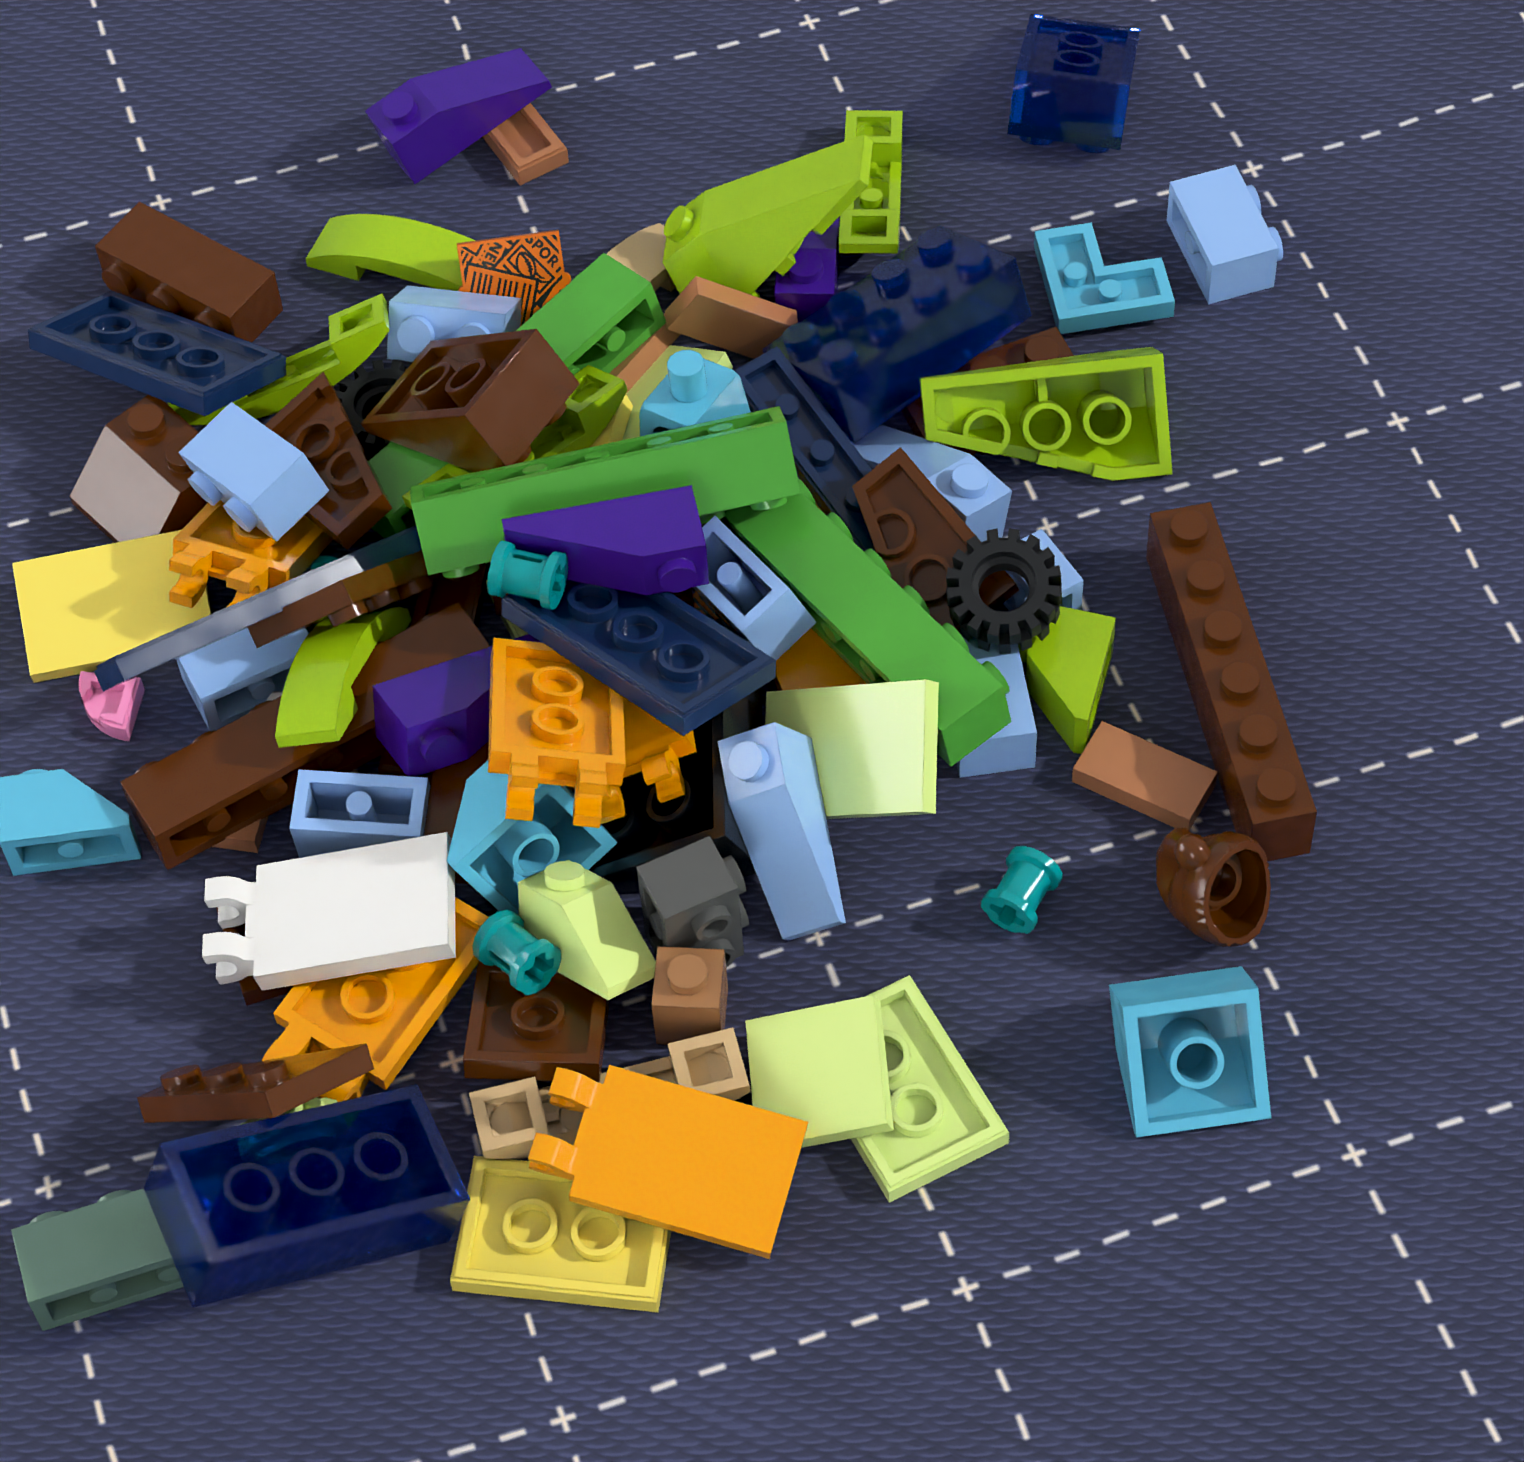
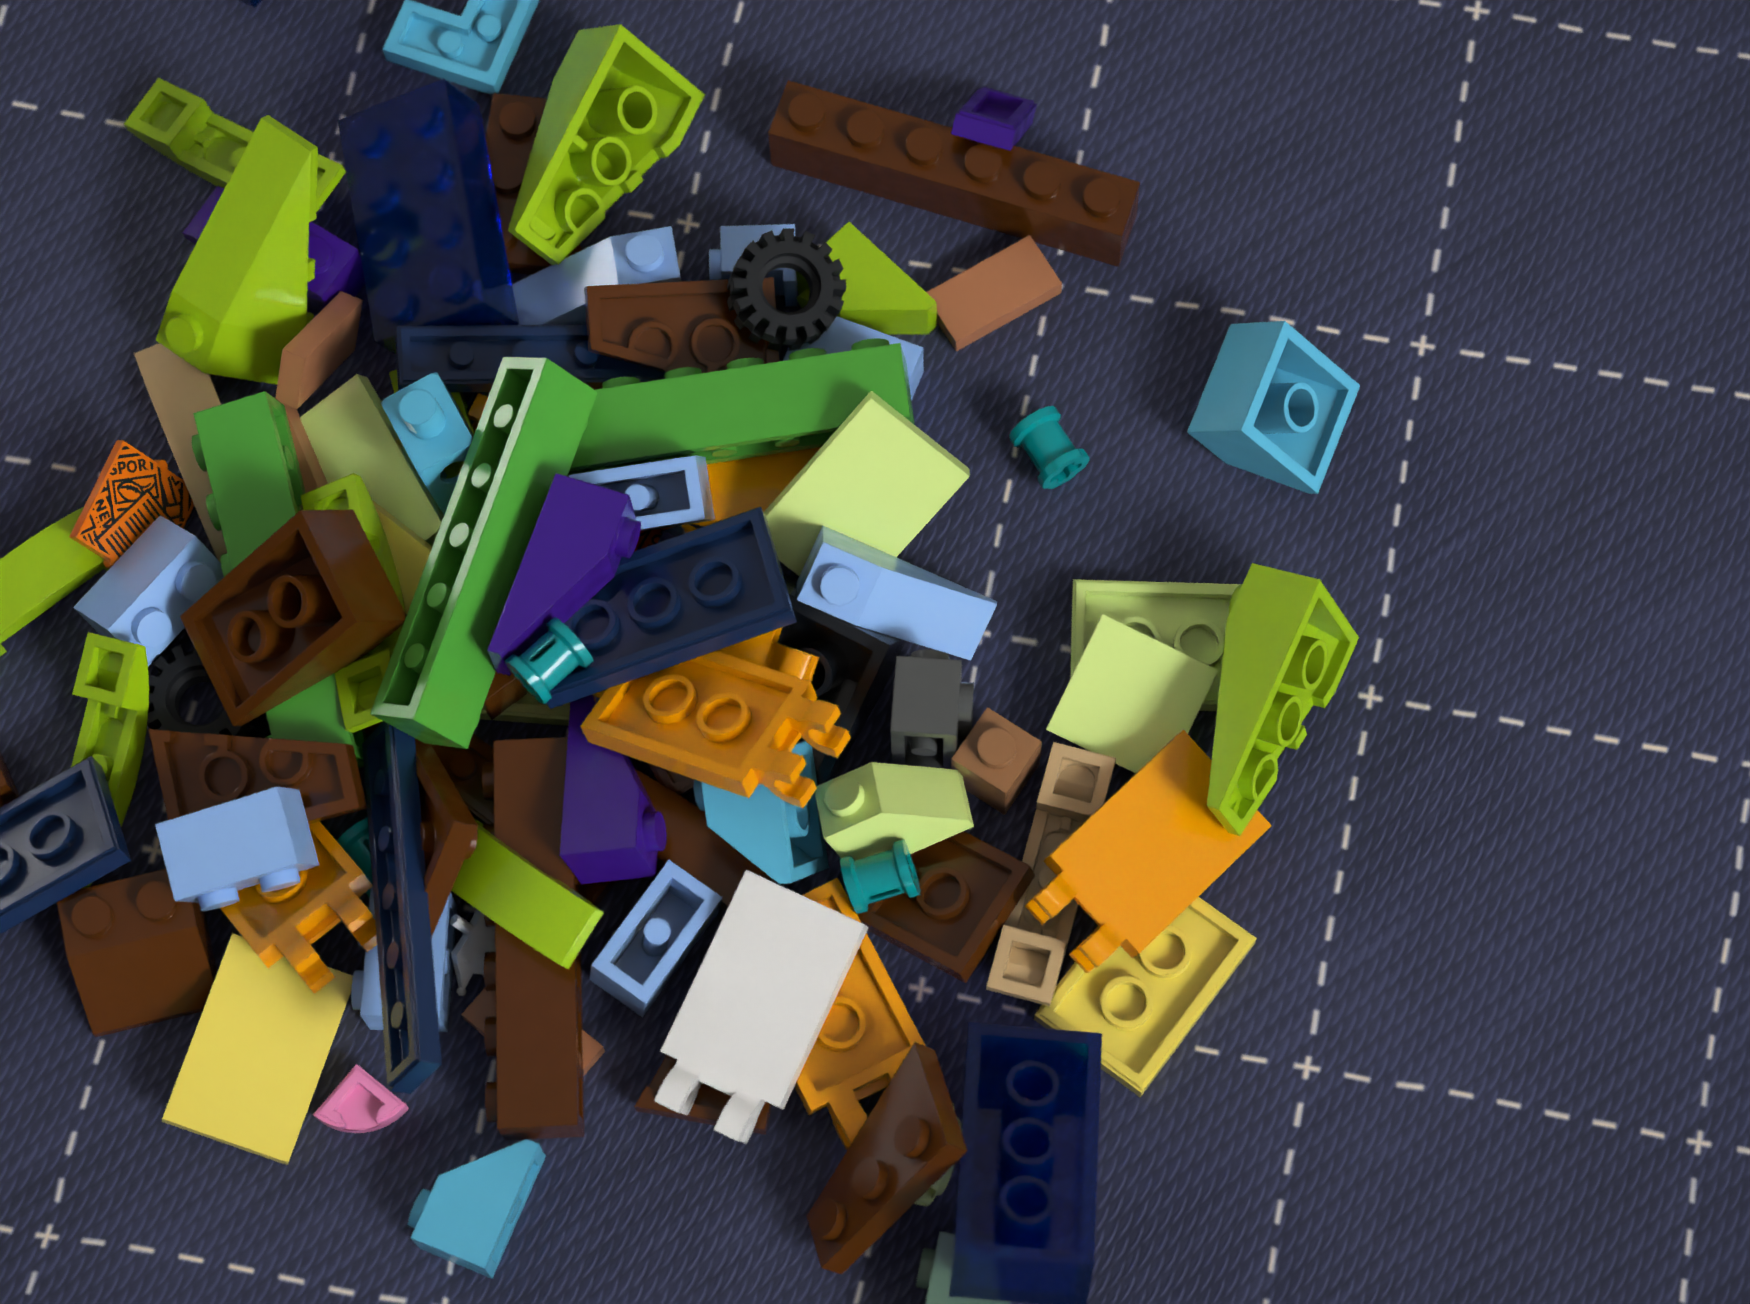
camera: 60 degrees left, 15 degrees up
reddish brown piece [1156,827,1271,947] -> none
none -> dark purple tile [951,86,1037,151]
none -> lime wedge [1207,563,1359,836]

